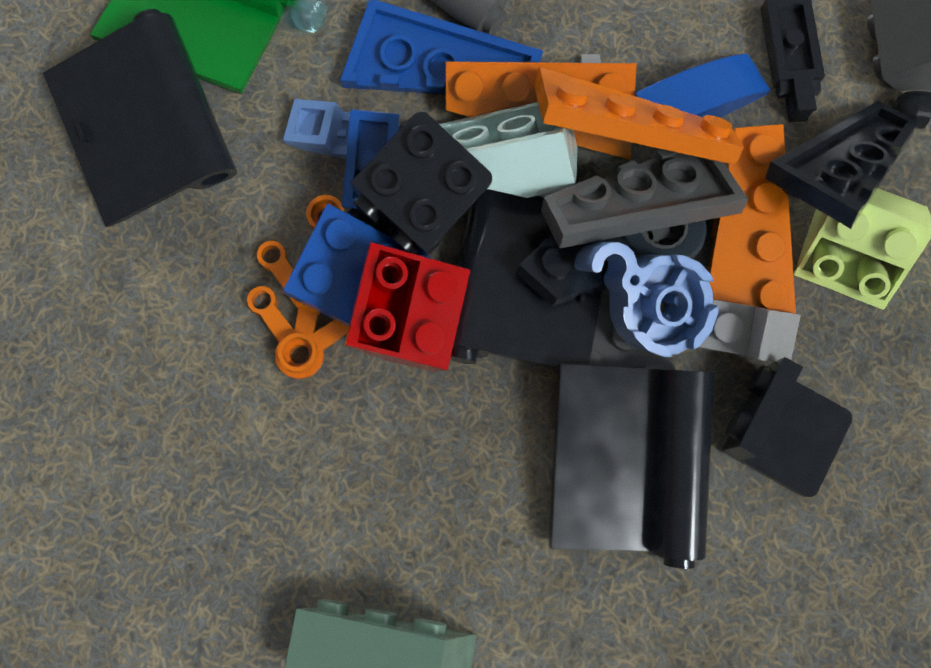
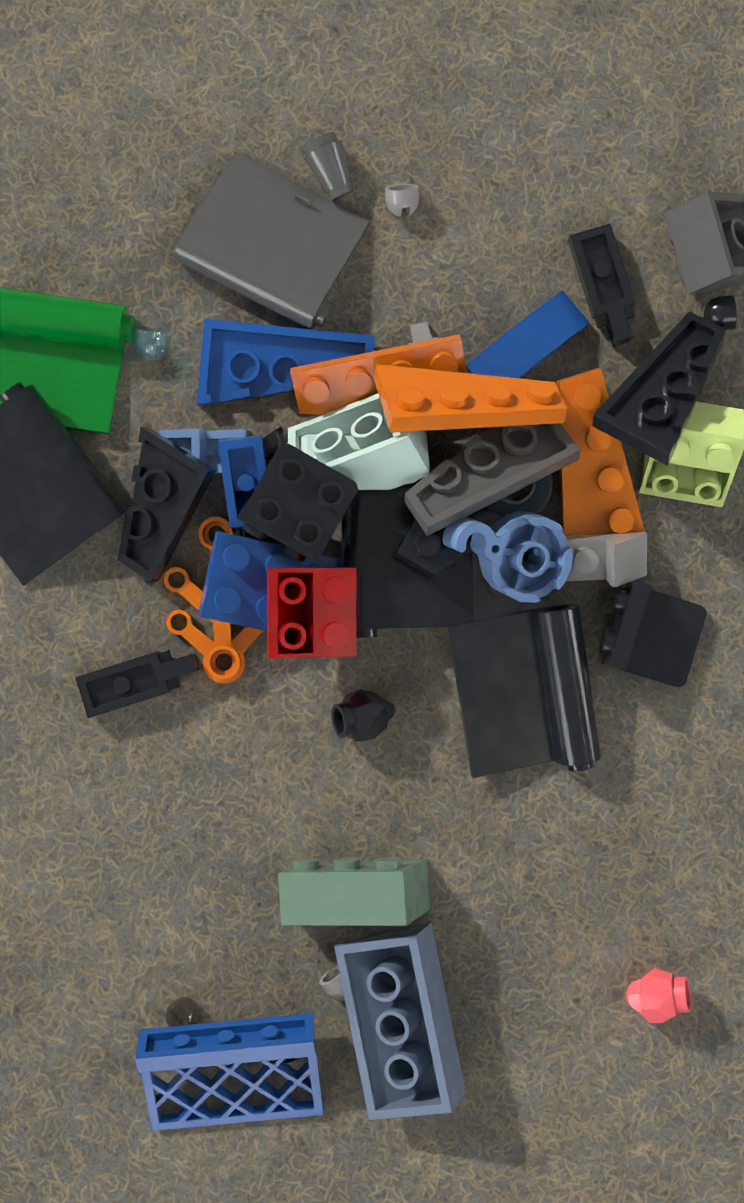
camera: 10 degrees left, 10 degrees up
none -> black hinge [75,650,200,718]
none -> black wing [118,427,216,582]
none -> black rock [331,689,395,742]

